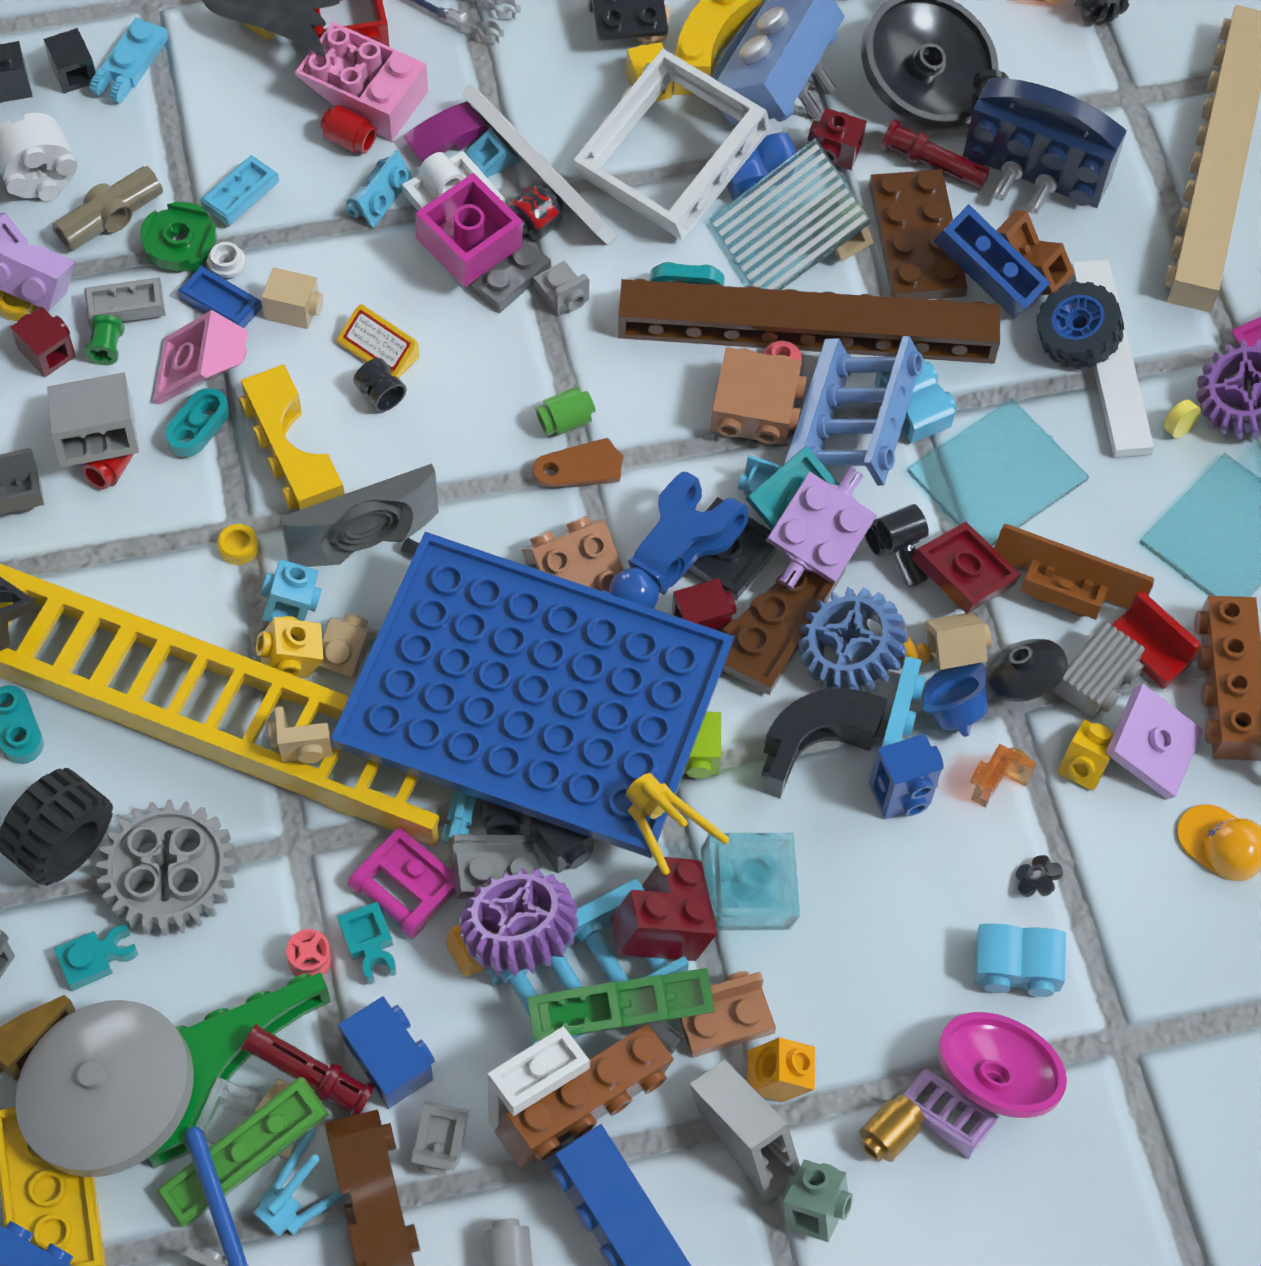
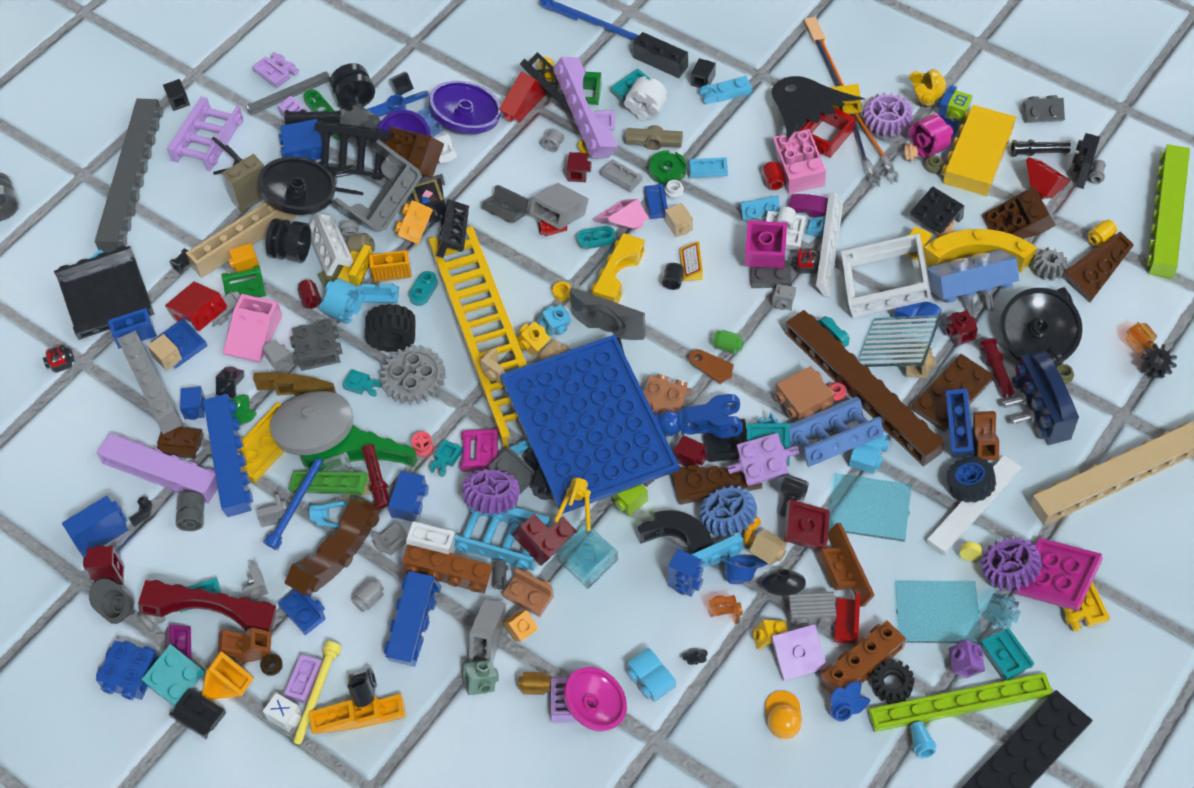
camera: 55 degrees right, 5 degrees down
green bush [83,314,125,365] -> none
green slope [527,968,716,1042] -> none

